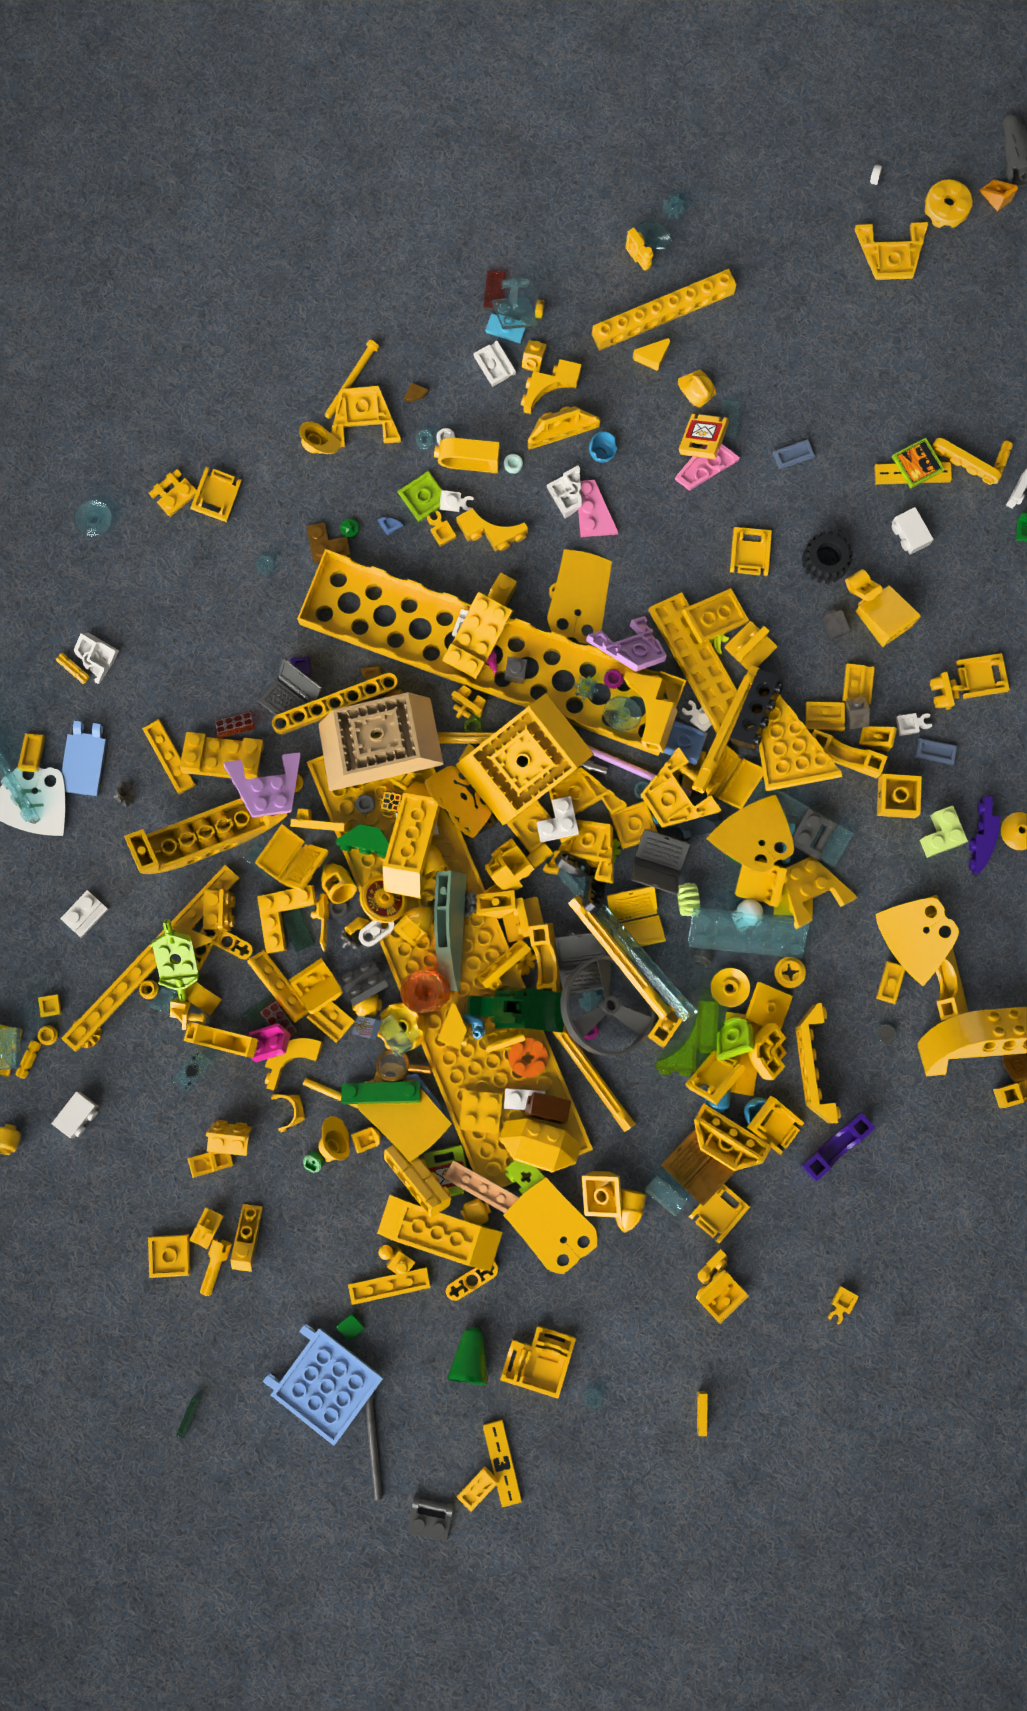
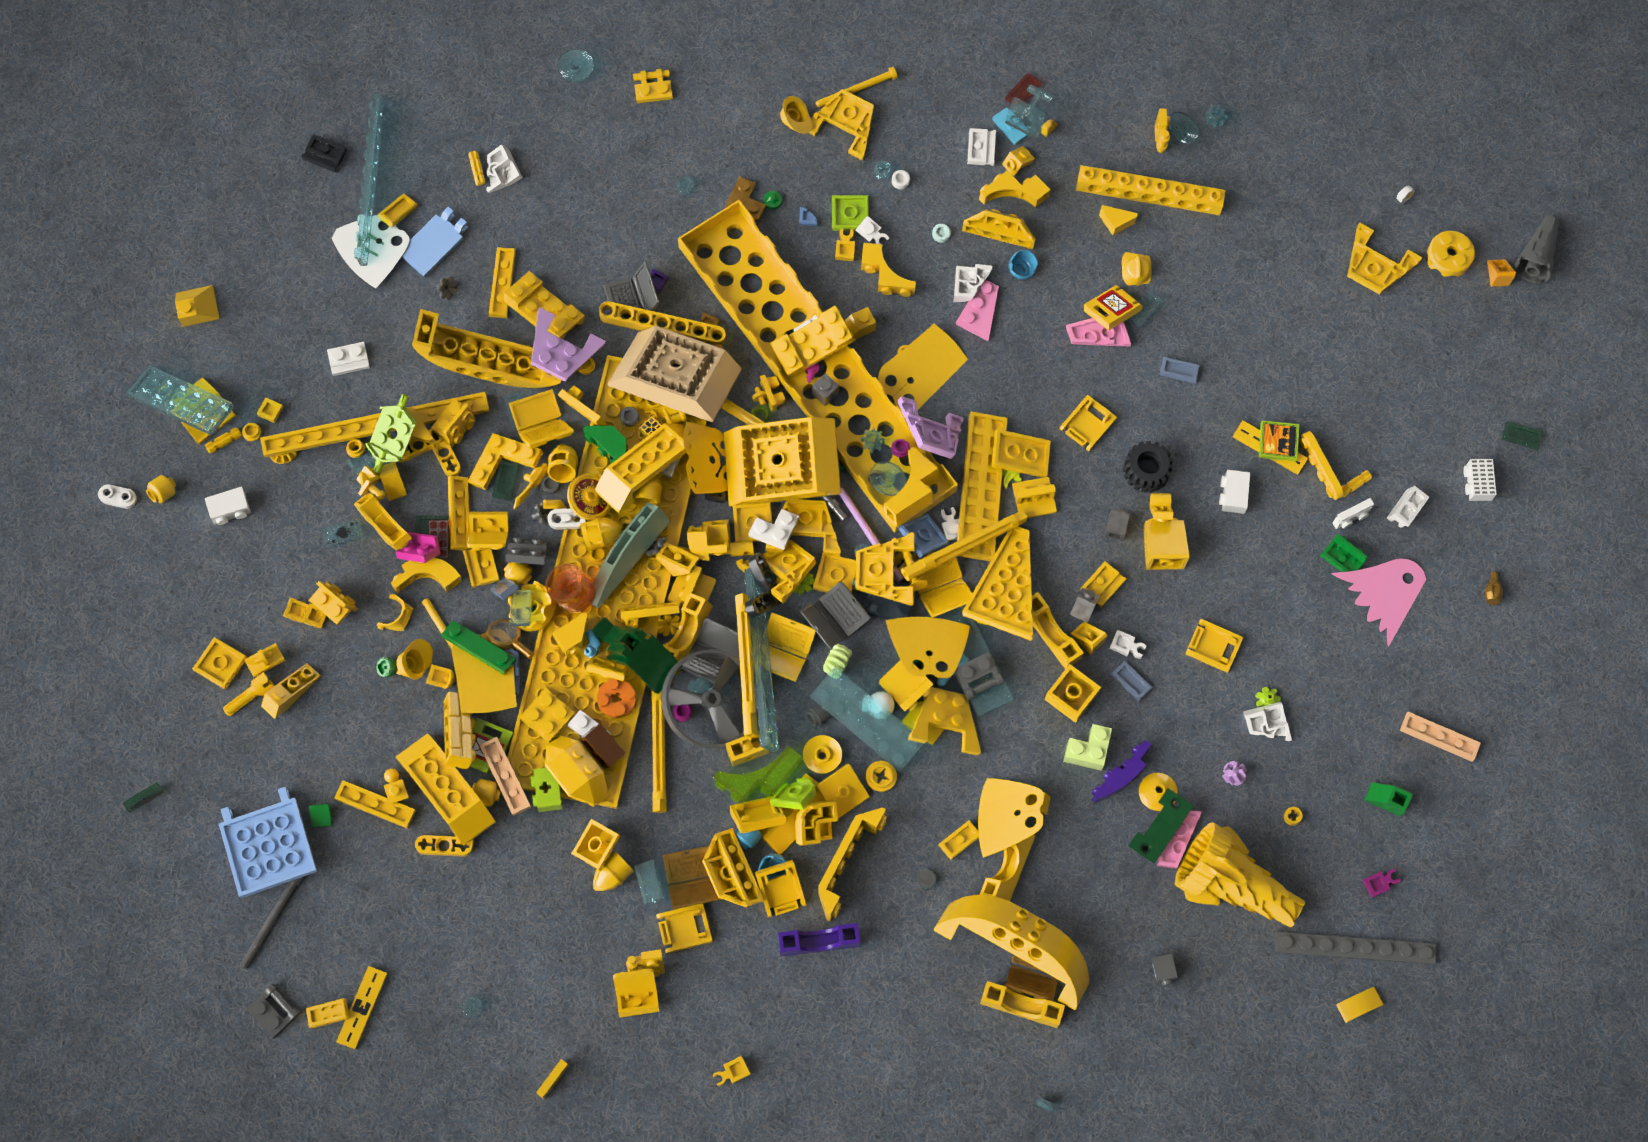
camera: 30 degrees right, 10 degrees down
yellow container [191,466,242,522] -> none
clear red tile [214,711,255,739] -> none
pearl gold tile [403,382,428,403] -> none
yellow window [434,438,500,473] -> none
green cone [448,1327,488,1385] -> none
yellow piece [500,1325,576,1398] -> none
yellow piece [503,1177,597,1274] -> none
black brick [730,669,783,751] -> none
yellow plate [805,702,845,731] -> none
yellow hips [929,672,964,710] -> none

